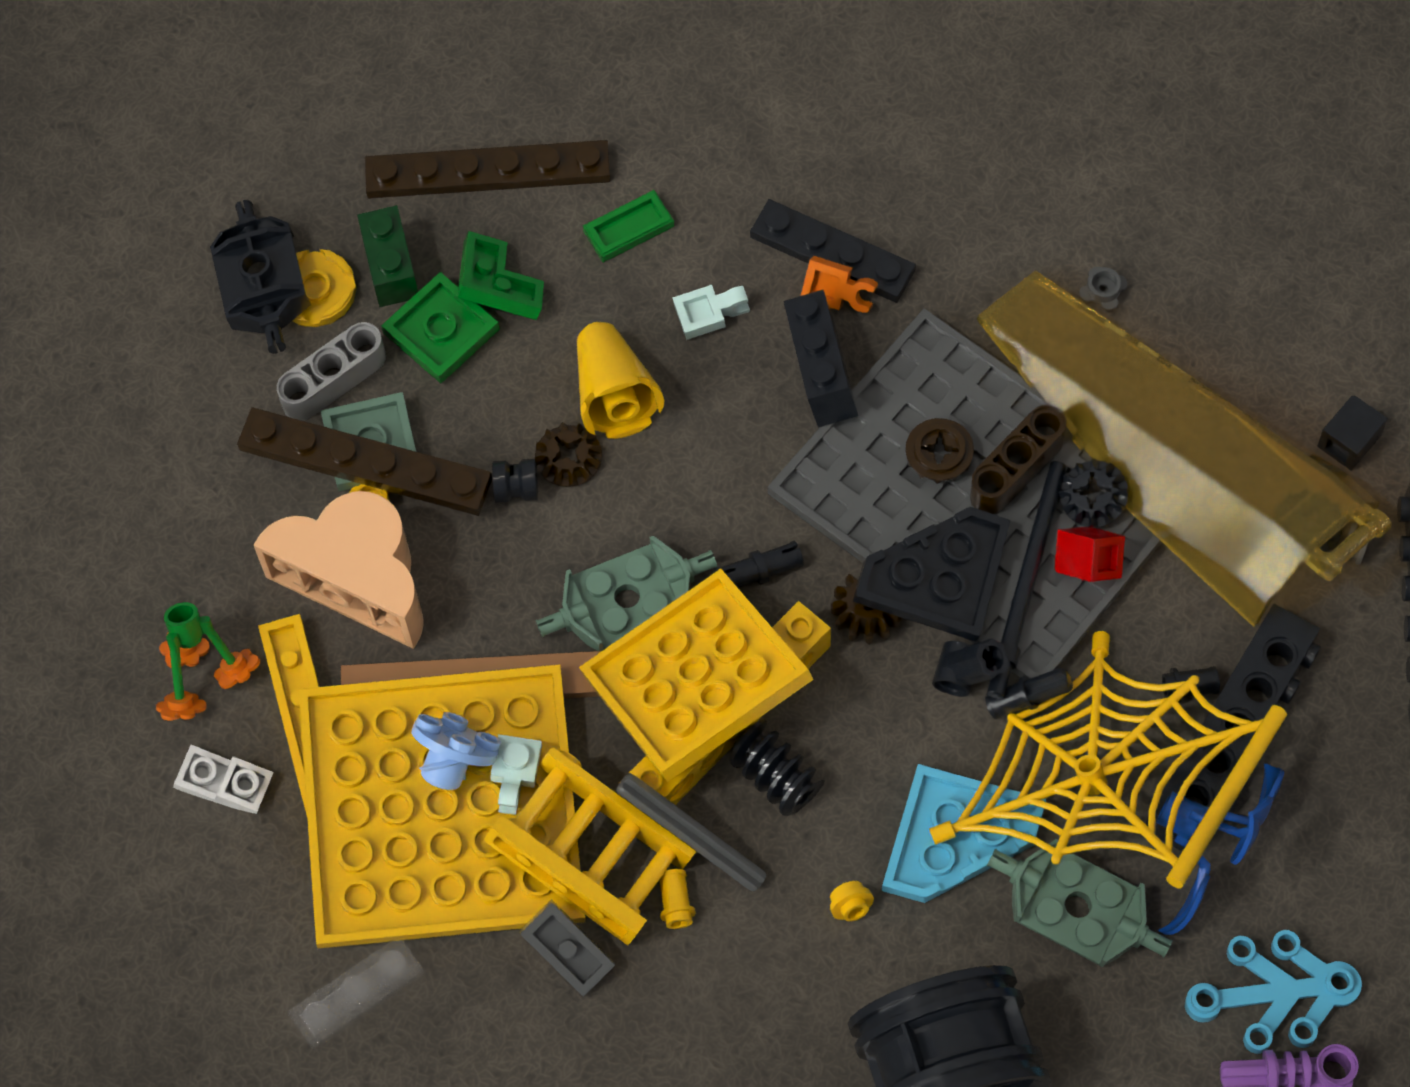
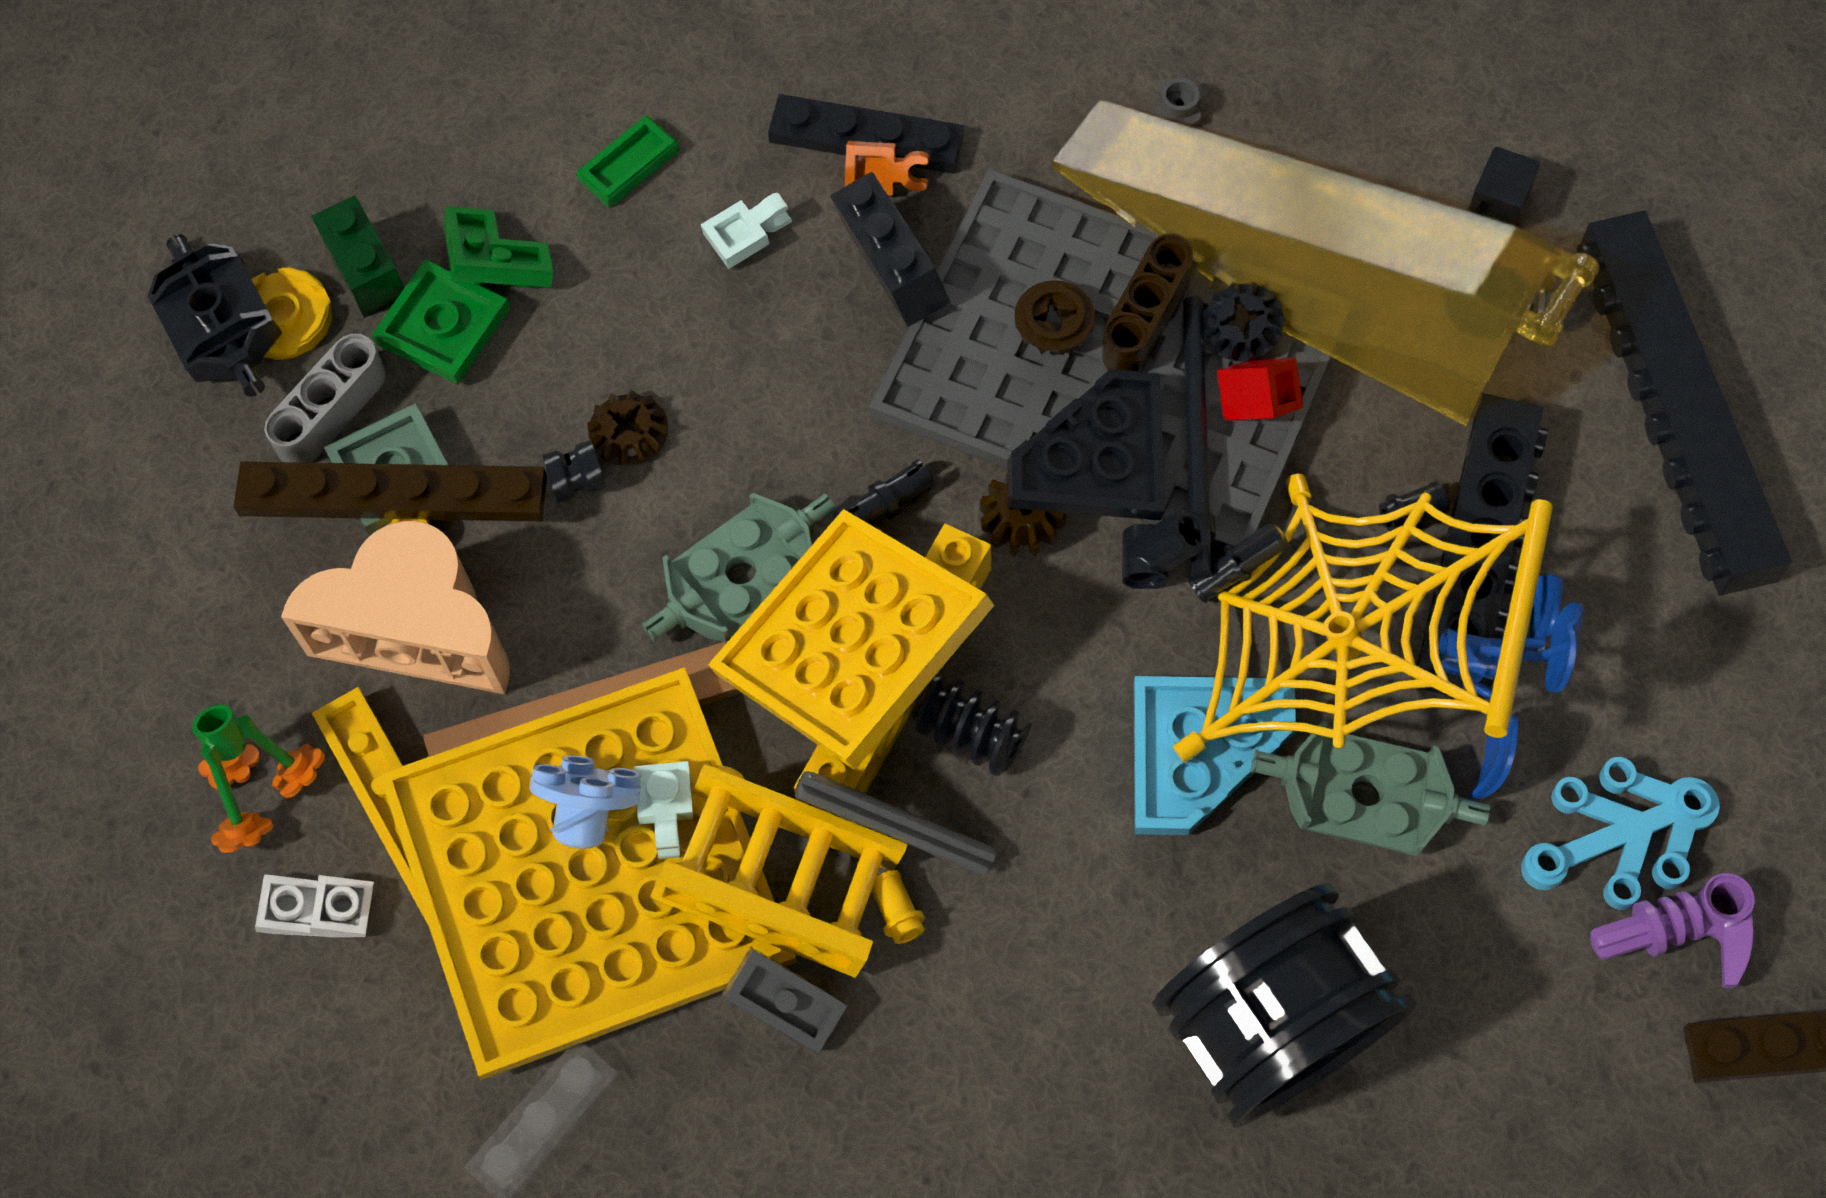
camera: 15 degrees left, 0 degrees up
dark brown plate [365,140,610,199] -> none
yellow cone [577,322,664,439] -> none
yellow plate [830,881,874,921] -> none

